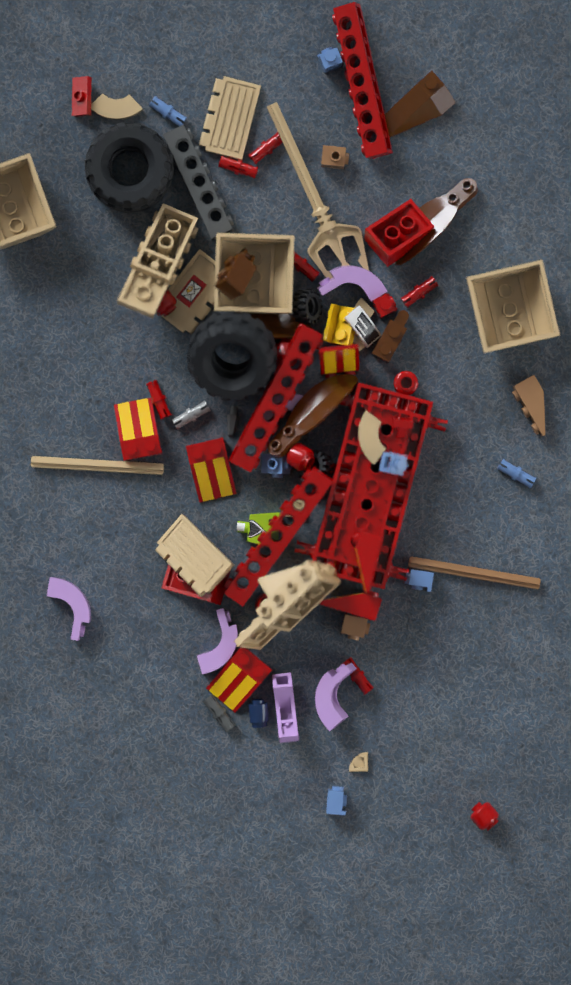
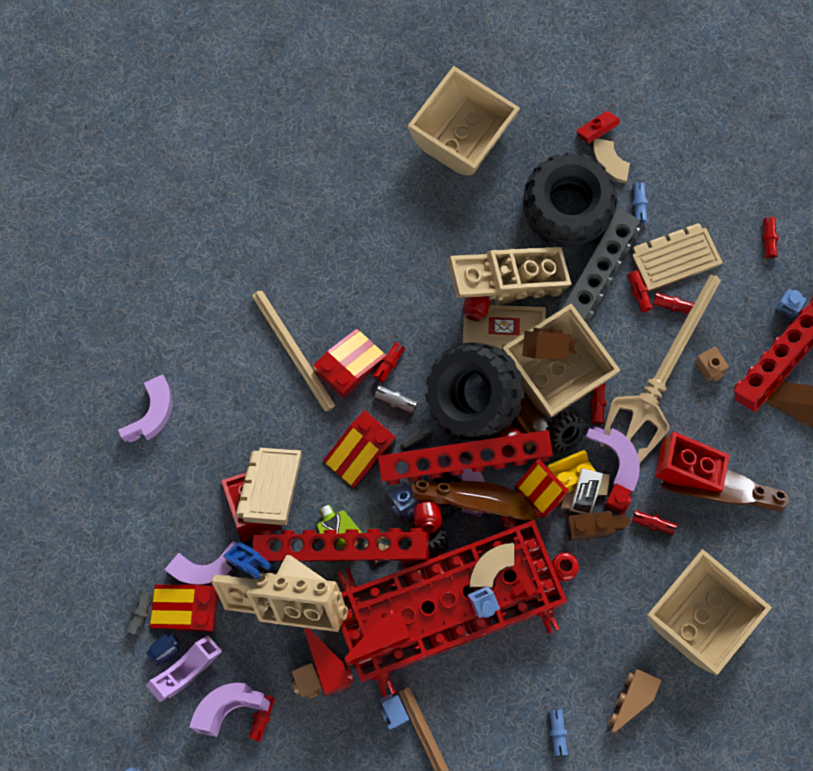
camera: 60 degrees right, 15 degrees down
none -> blue hinge [223,542,271,580]
none -> red pin [762,217,779,259]

